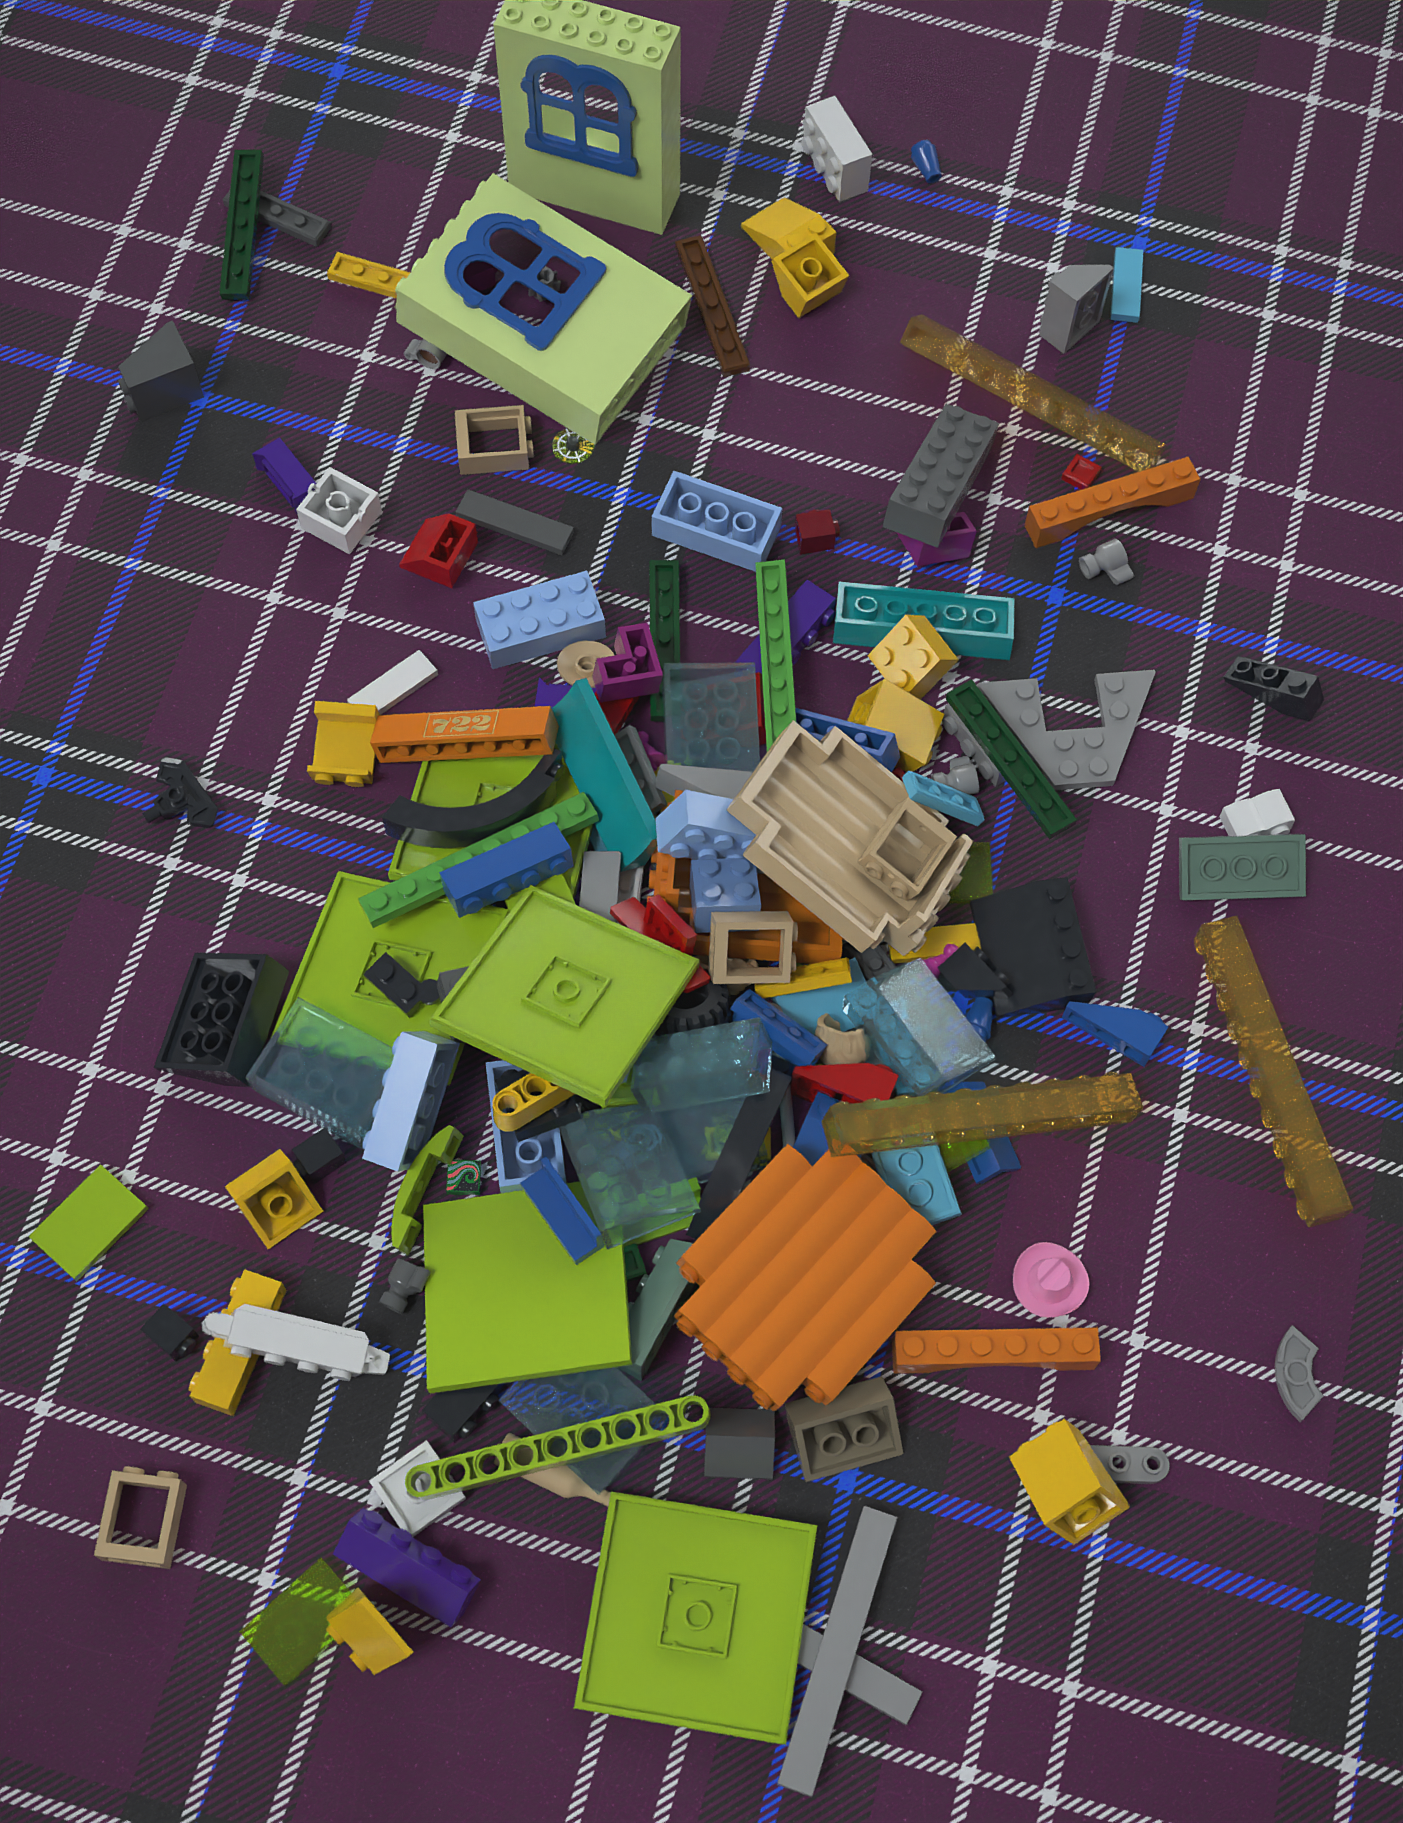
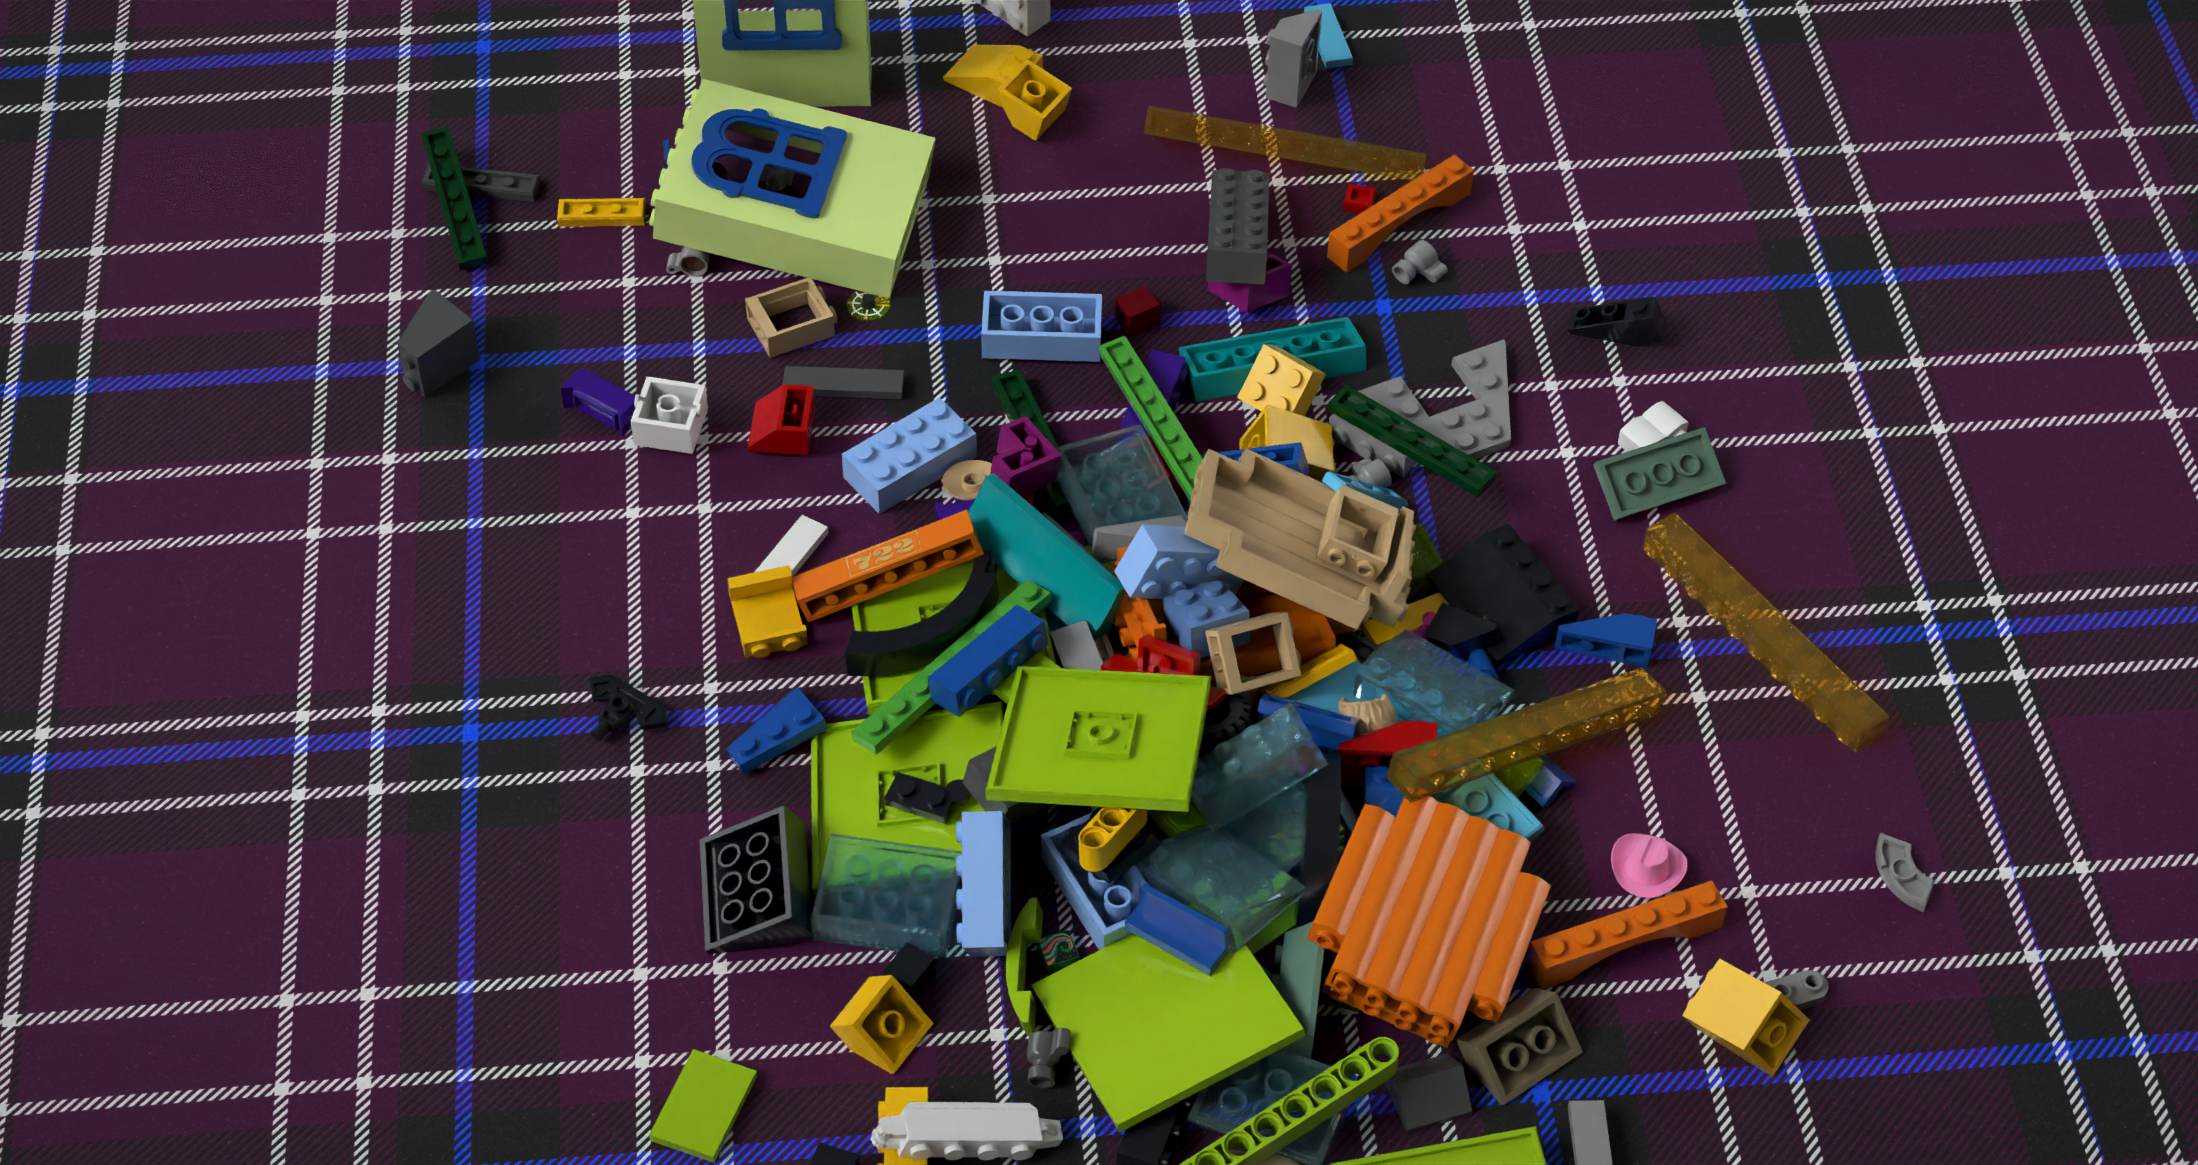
camera: 20 degrees left, 15 degrees down
reddish brown tile [675,235,750,378] -> none
none -> blue wing [726,687,828,775]

